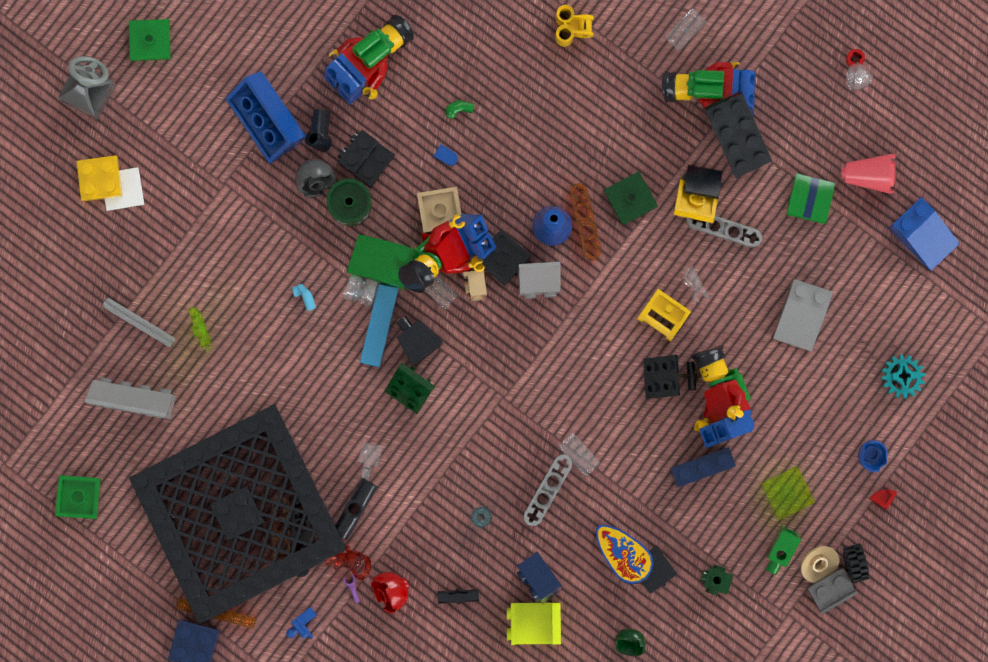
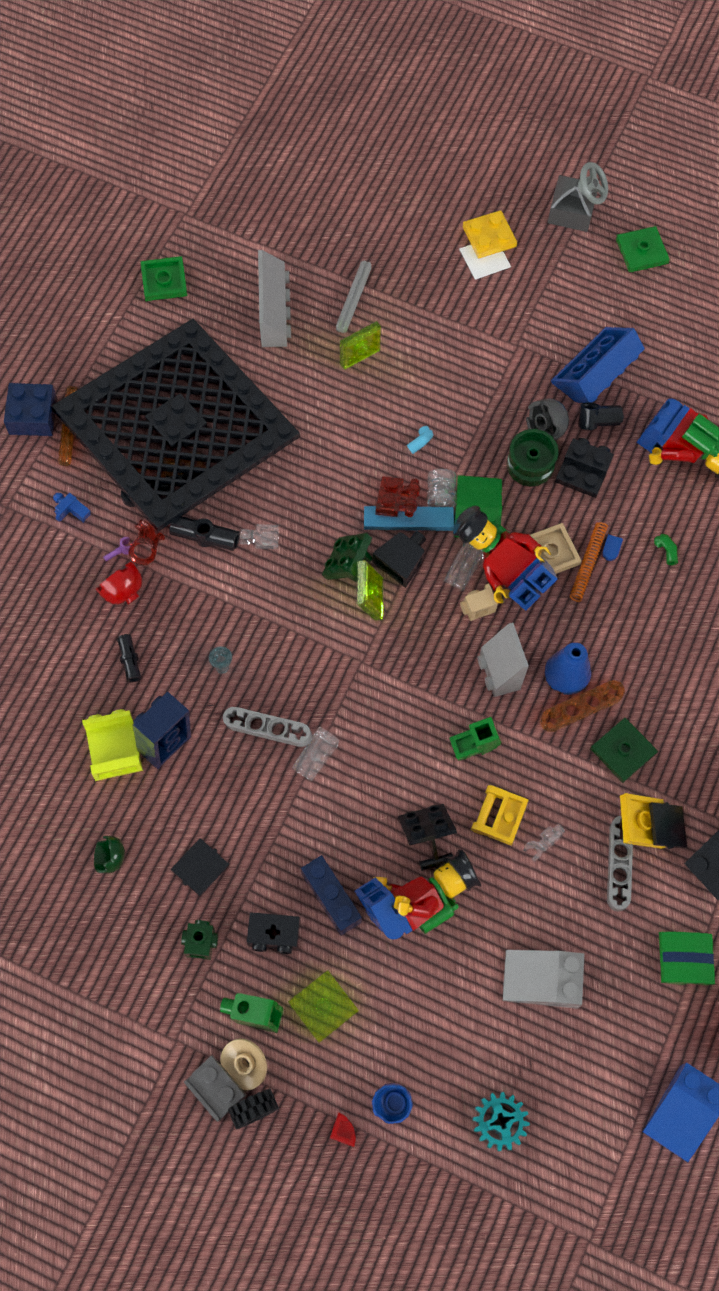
camera: 80 degrees right, 15 degrees down
black plate [482,229,531,287] -> none
shield [596,525,654,585] -> none
none -> black brick [247,912,300,954]
none -> clear neon green plate [357,560,383,621]
none -> clear red plate [375,476,420,517]
none -> green brick [449,717,501,761]
none -> orange piece [570,522,608,602]

